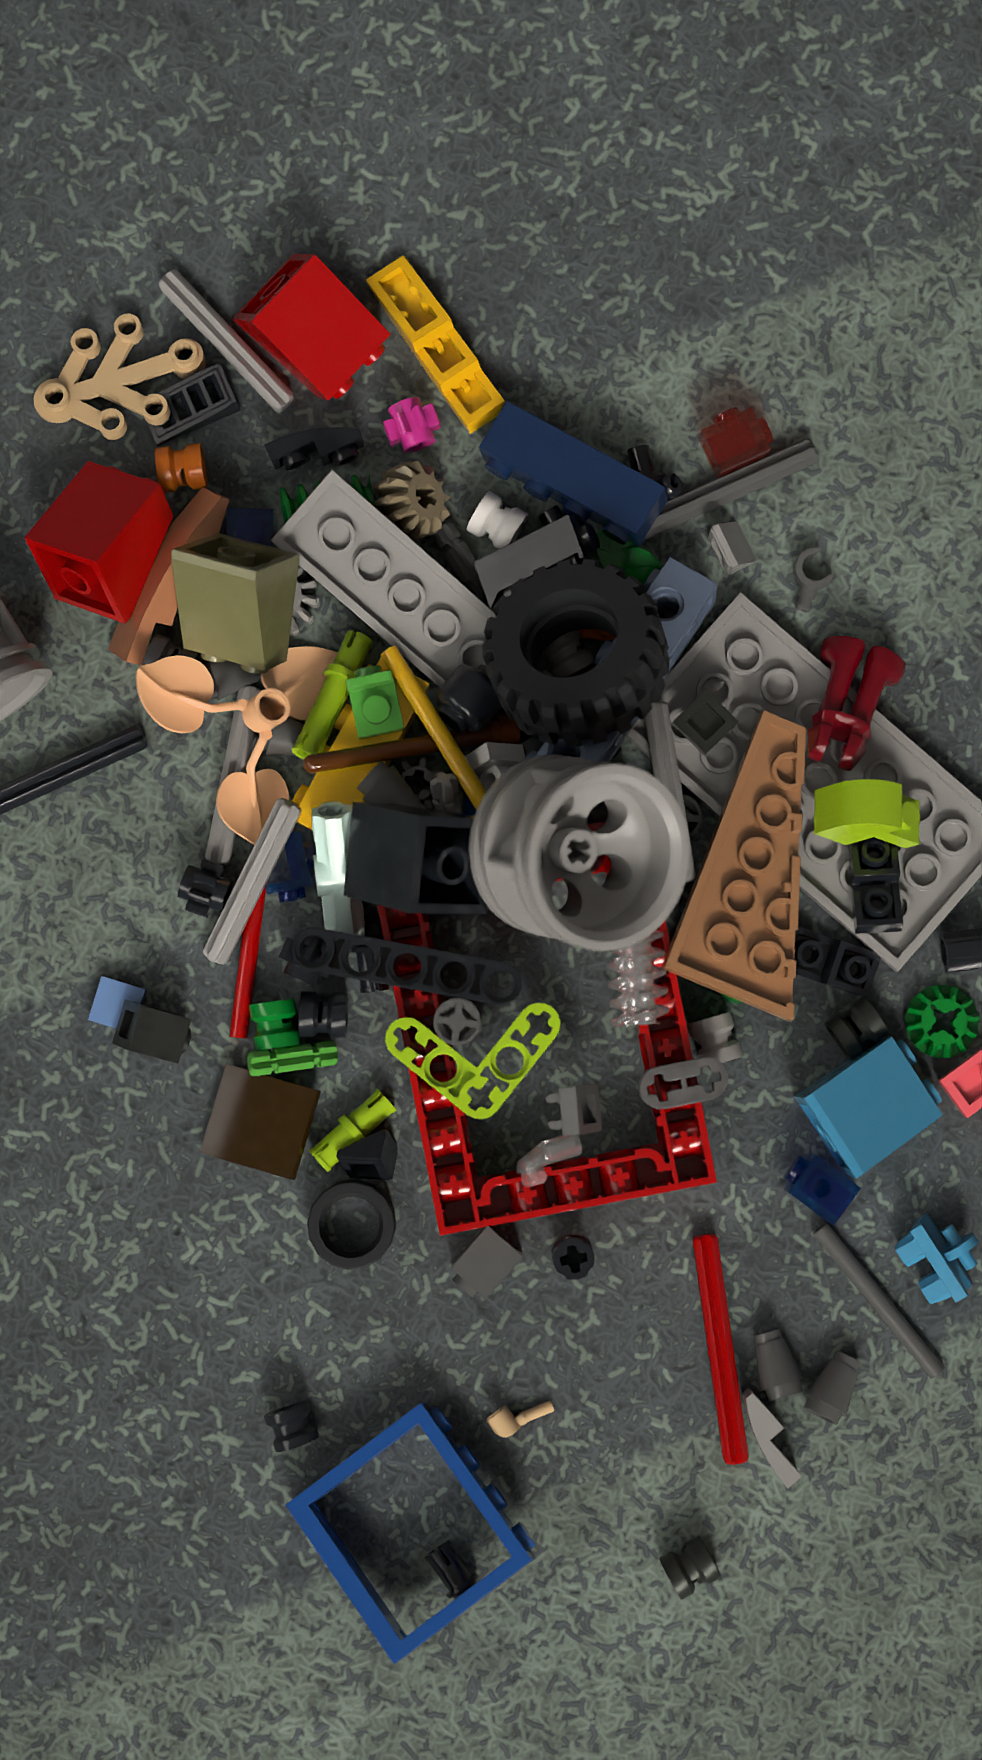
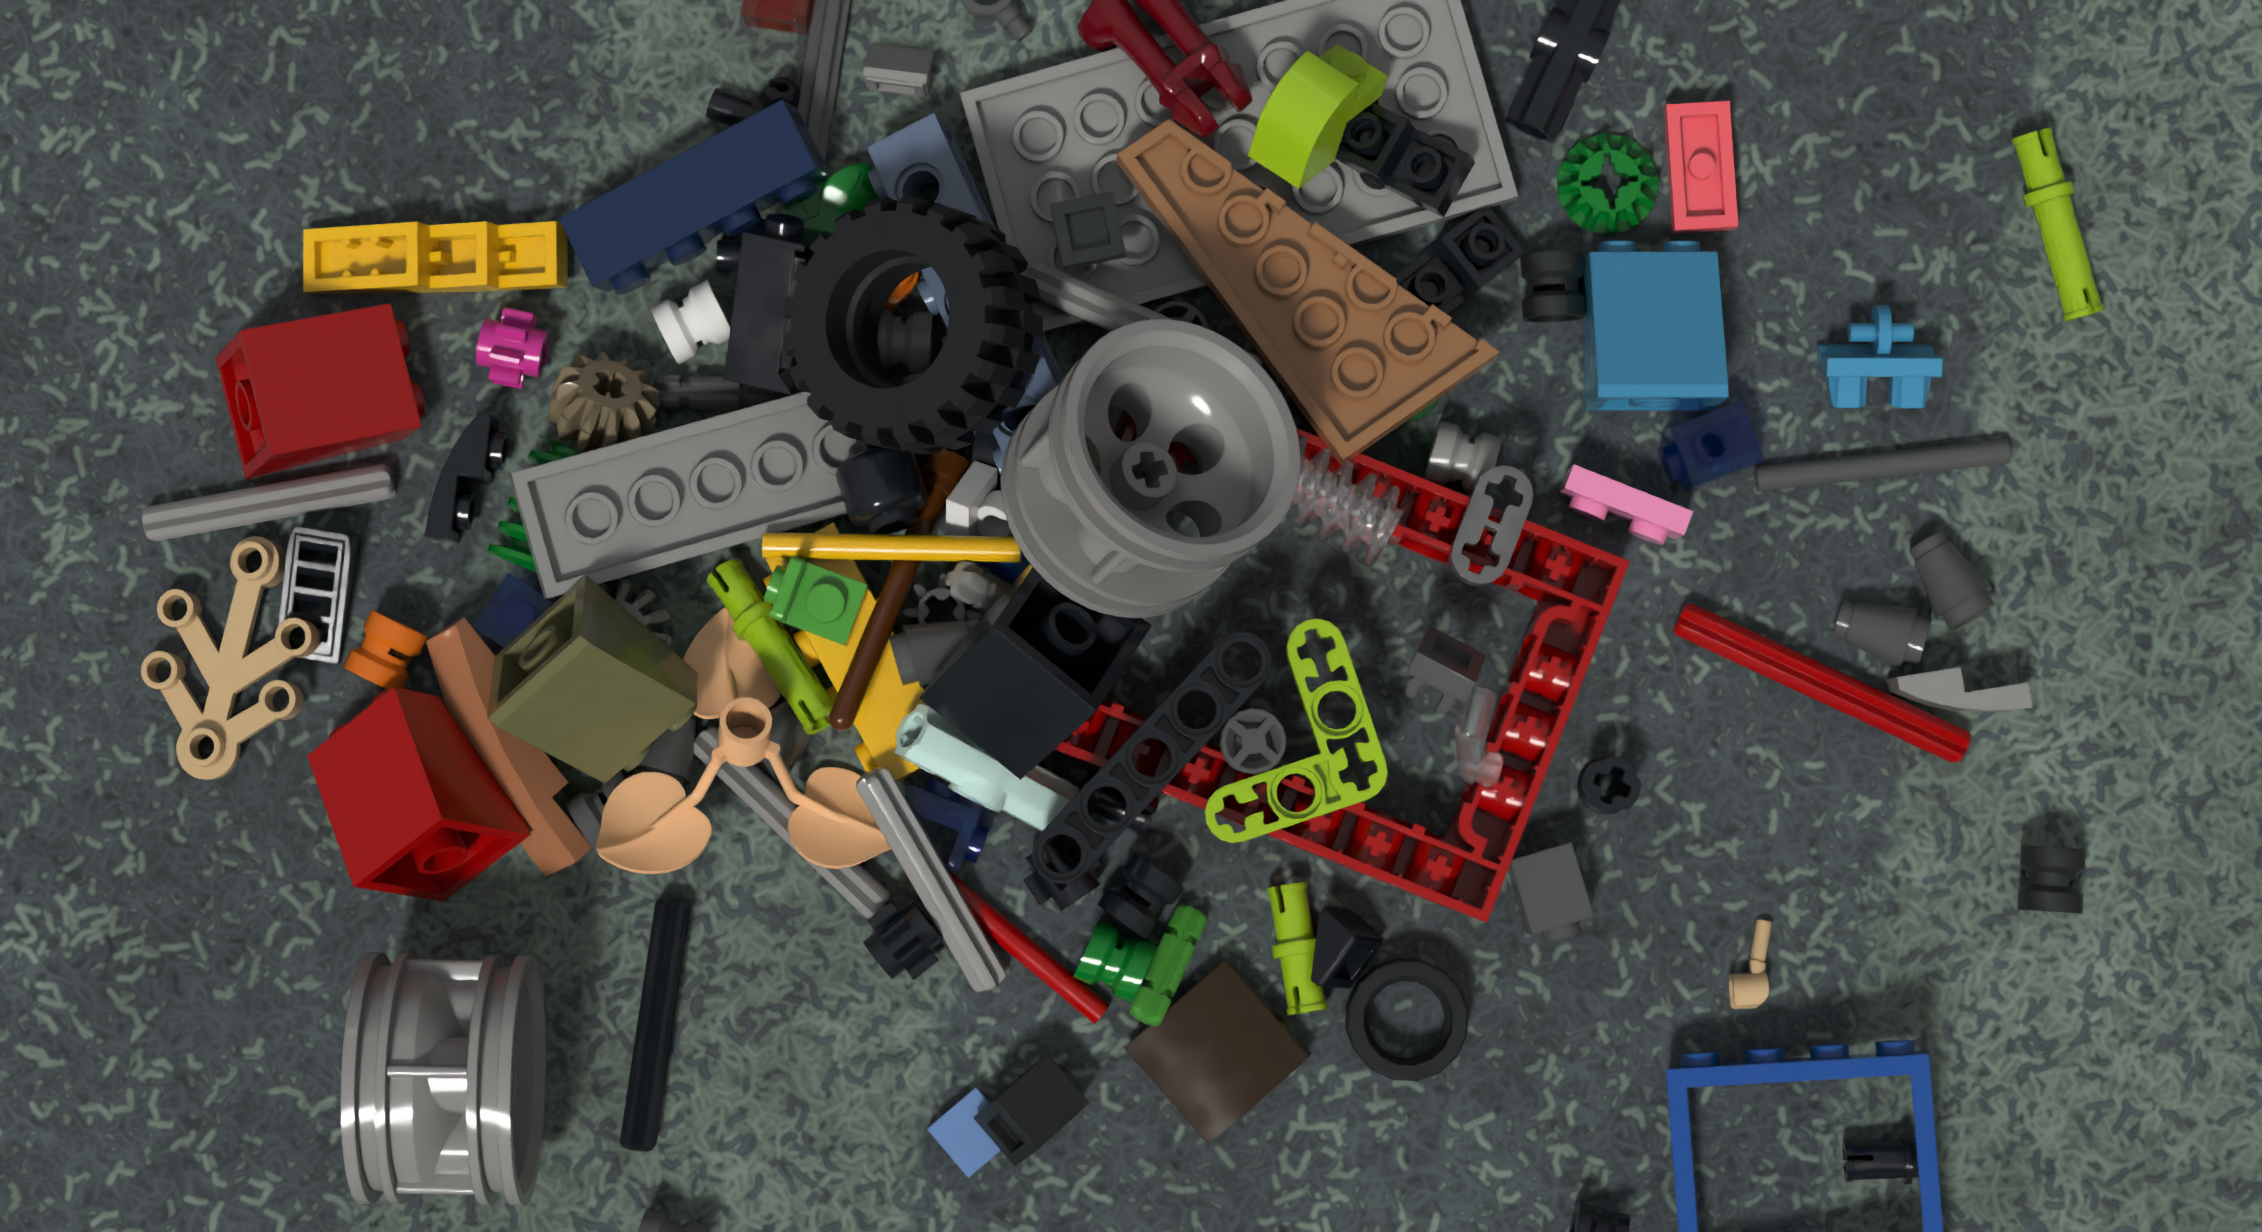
camera: 60 degrees left, 0 degrees up
none -> bright pink plate [1558,464,1694,545]

